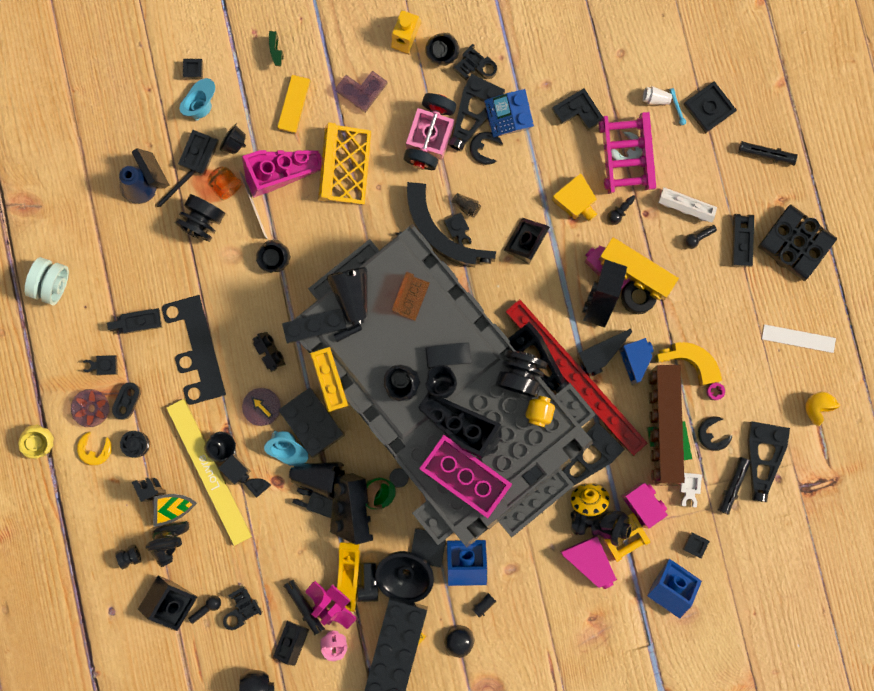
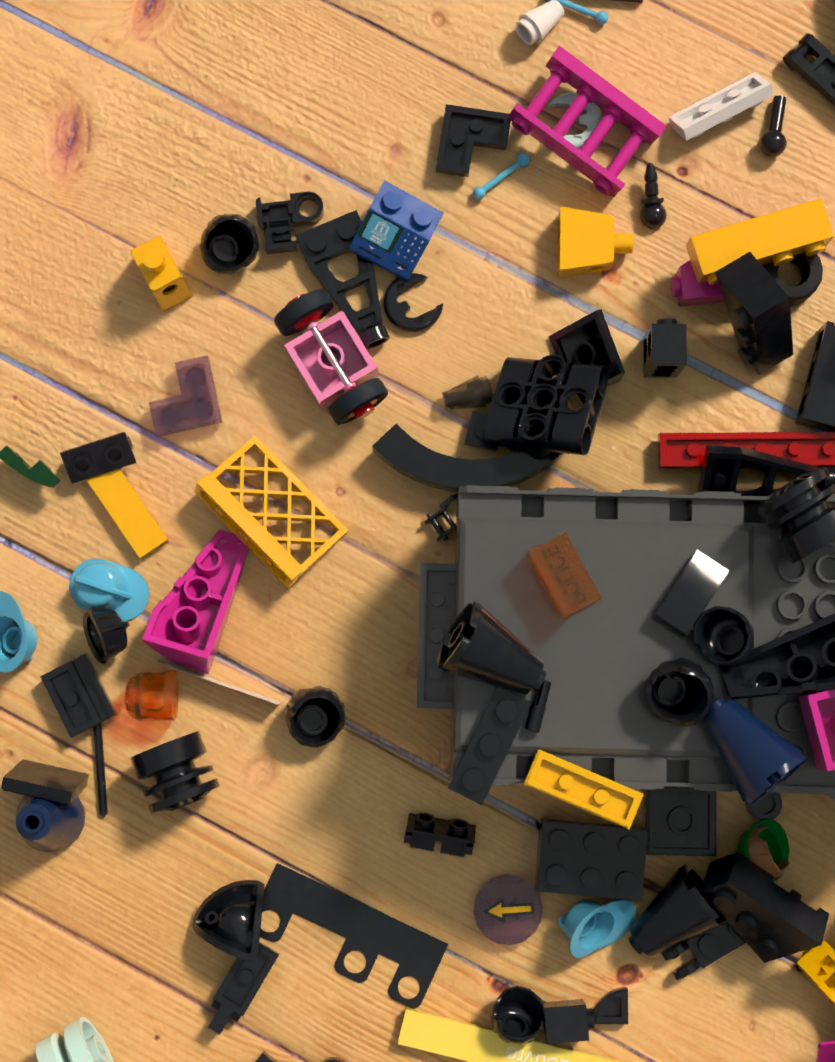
camera: 50 degrees left, 0 degrees up
none -> black hinge [60,432,136,484]
none -> medium azure piece [69,558,149,621]
none -> black hat [192,880,265,961]
none -> medium azure hinge [473,153,530,200]
none -> black connector [484,354,608,457]
none -> black brick [643,318,687,378]
none -> black tile [646,787,716,856]
none -> dark blue cone [703,698,807,807]

